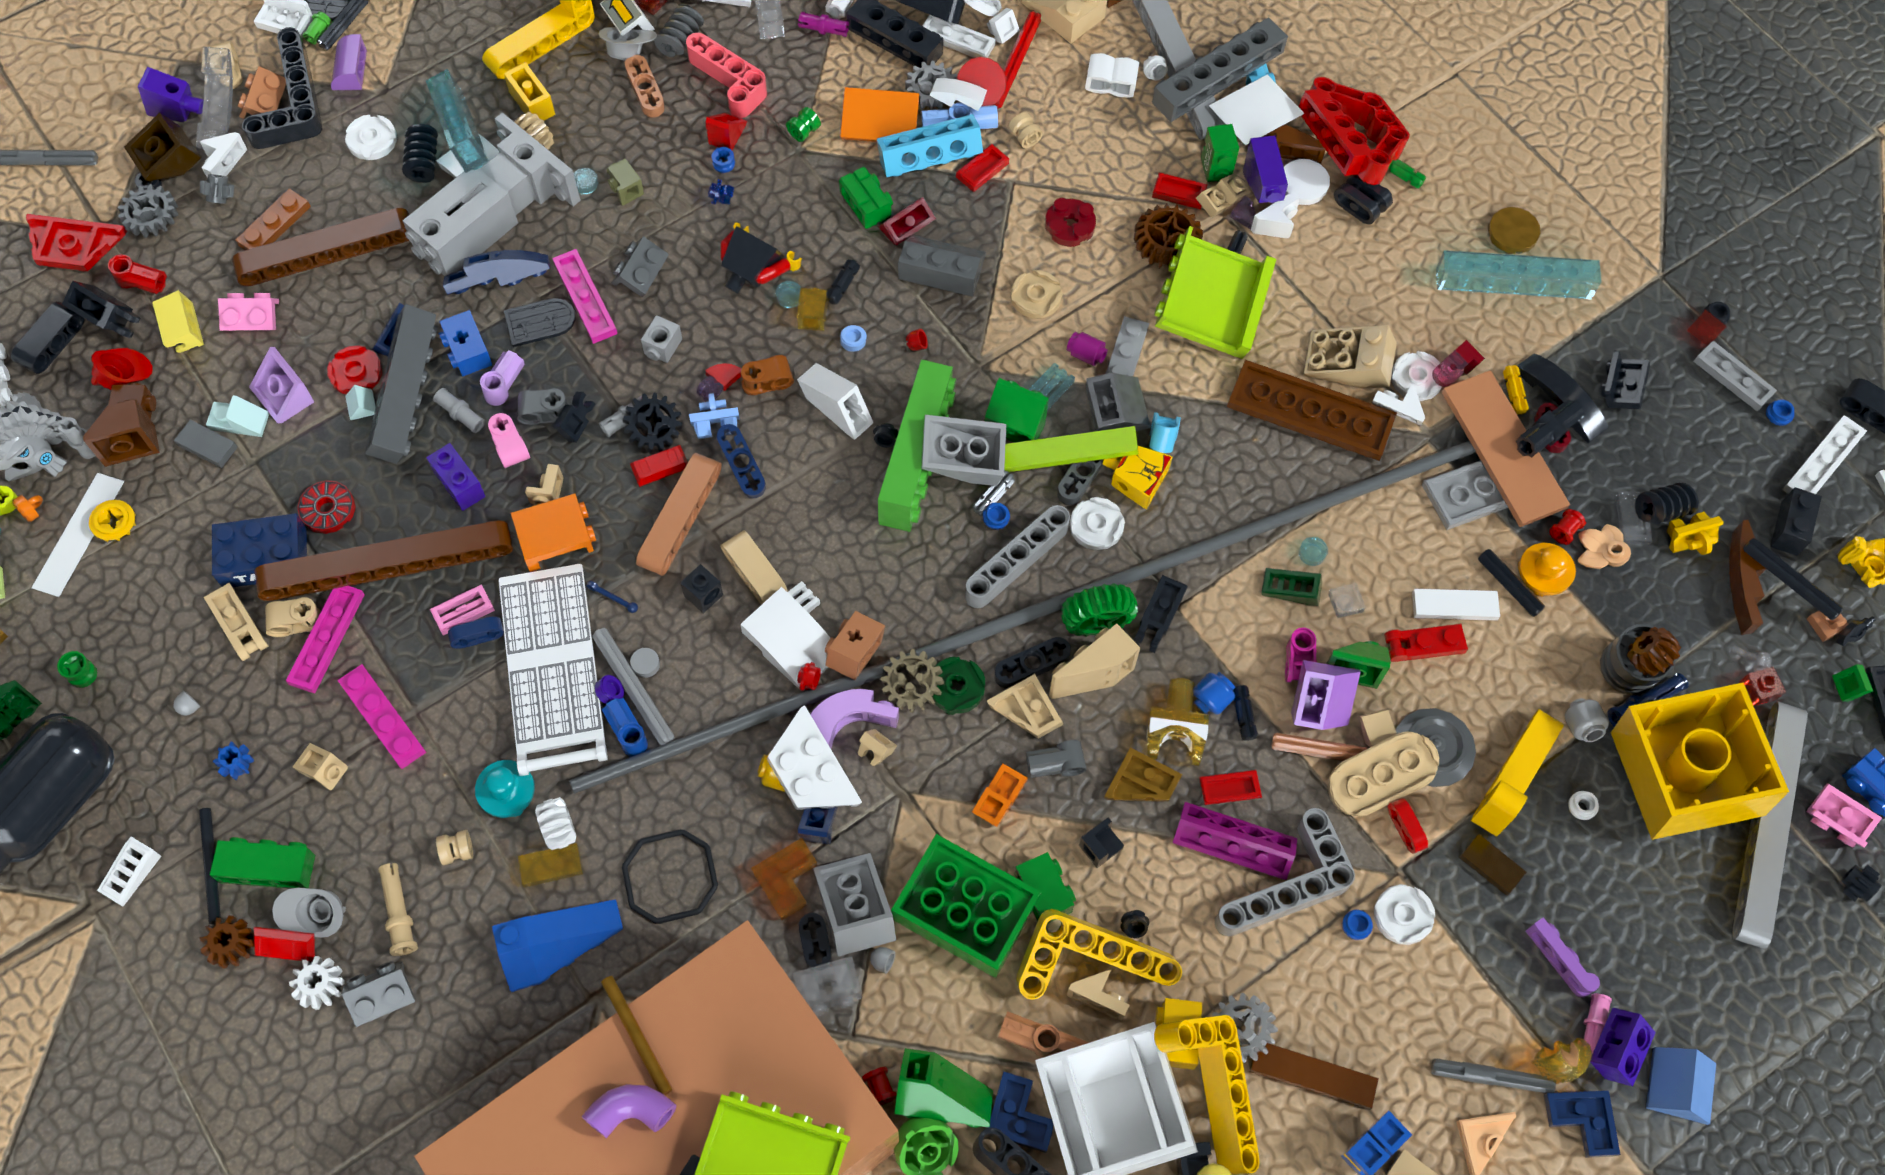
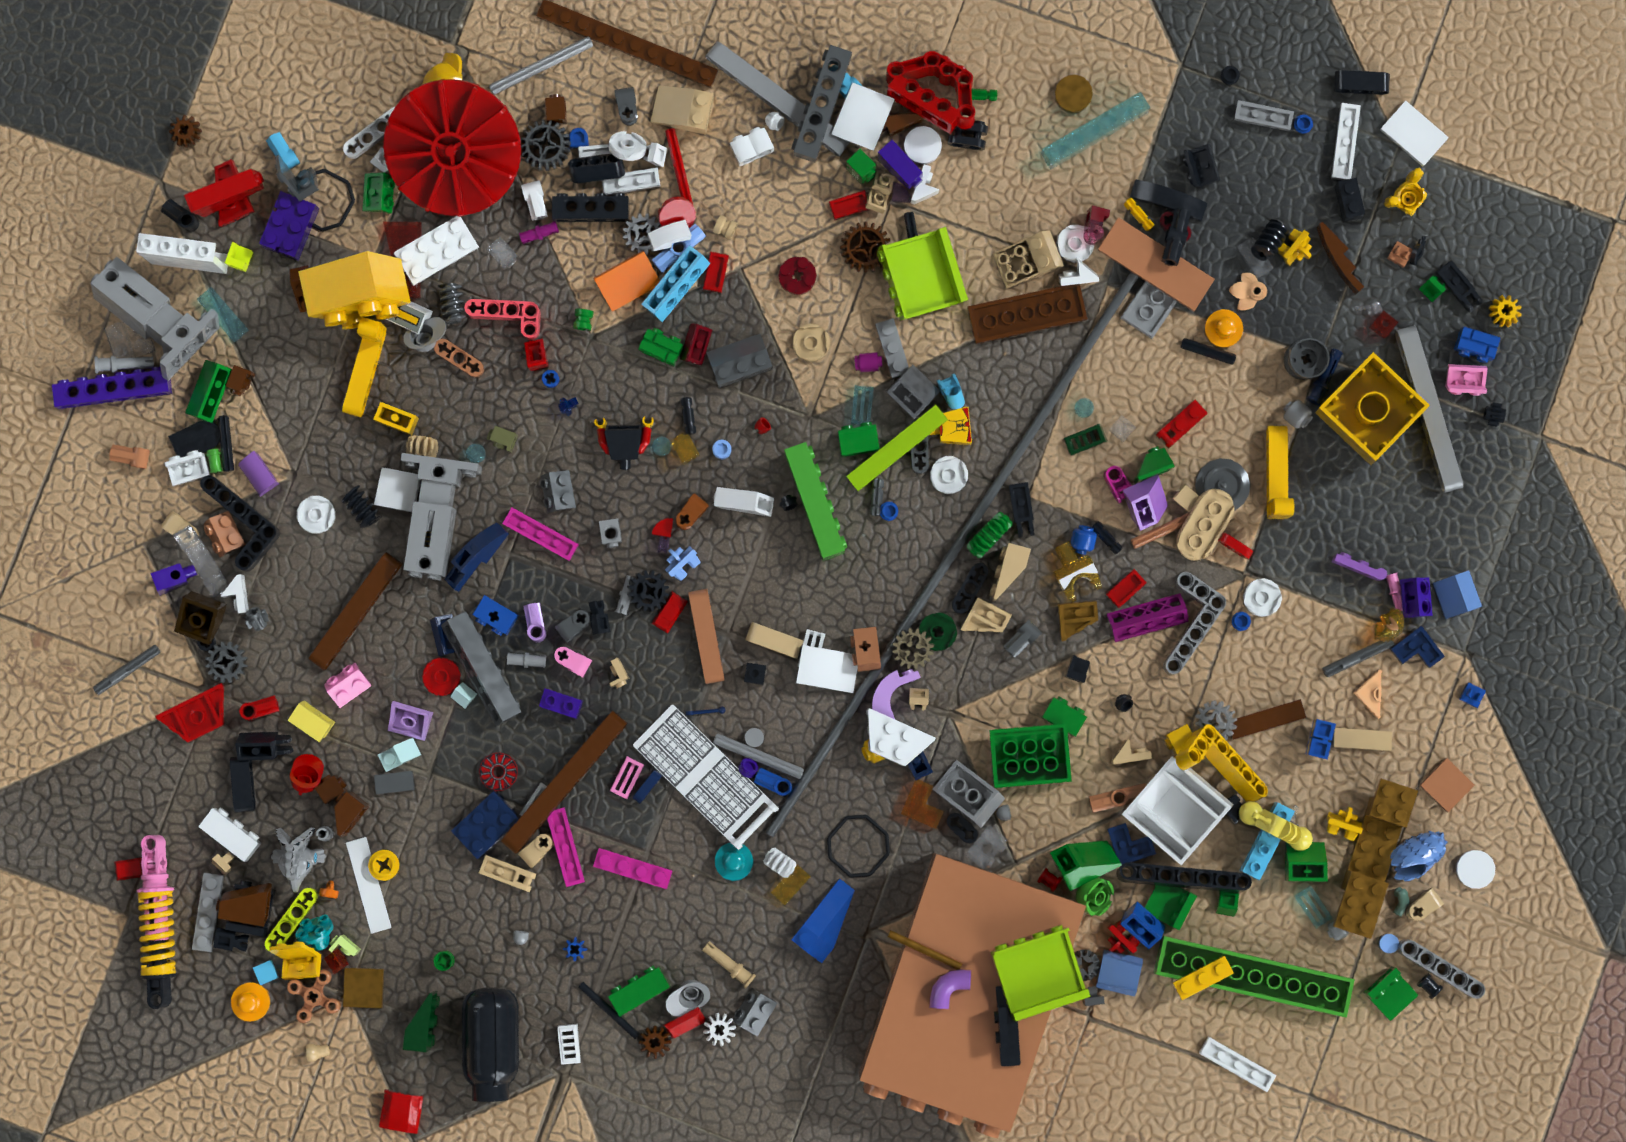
camera: 30 degrees left, 20 degrees up
plate [235,188,311,250] -> none
tan bracket [293,743,348,790] -> none
clear light blue brick [426,69,489,173] -> none
tan wheel [436,830,473,865] -> none
black window [504,298,576,348] -> none
orange panel [511,494,596,572] -> none
dark blue beam [717,424,766,498] -> none
red plate [797,662,821,691] -> none
light grey slope [921,415,1006,486] -> none
light grey beam [965,505,1070,608] -> none
orange slope [972,763,1028,827] -> none
yellow beam [1016,909,1182,1000] -> none
white tile [1412,589,1500,620] -> none
dark brown tile [1459,834,1527,896] -> none
red bush [1549,509,1586,545] -> none
white plate [1568,791,1599,820] -> none
reddish brown gear [1627,627,1681,676] -> none
clear red plate [1687,310,1727,346] -> none
black axle [1743,538,1843,620] -> none

